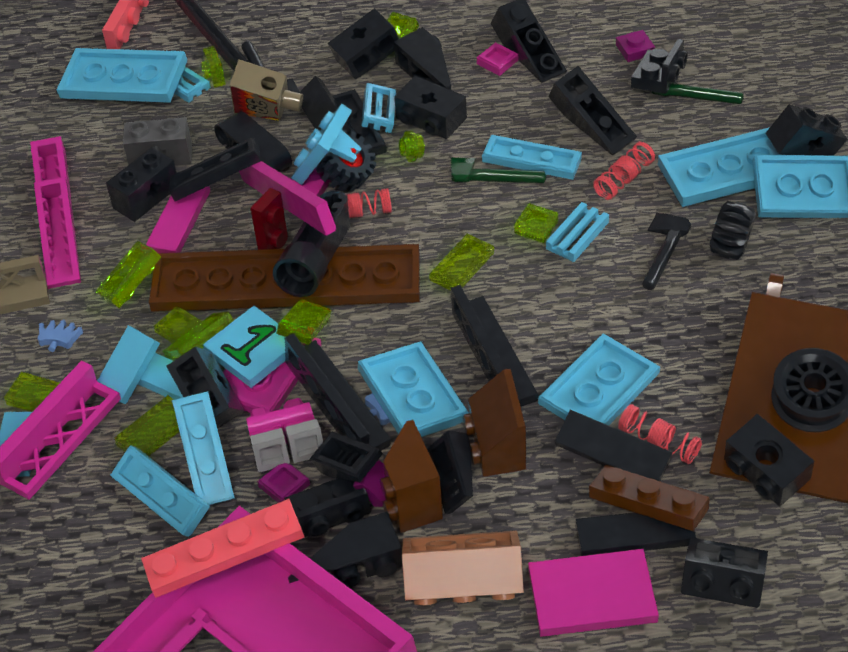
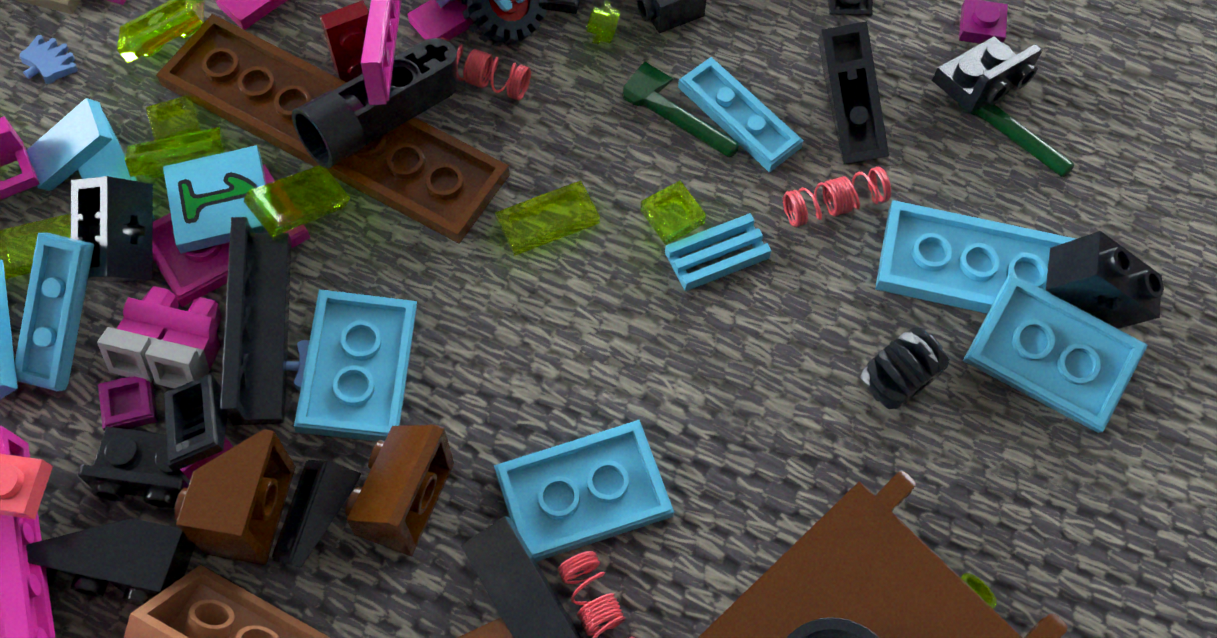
camera: 25 degrees right, 15 degrees up
black fence [451,285,538,406] -> none
black piece [642,213,691,290] -> none

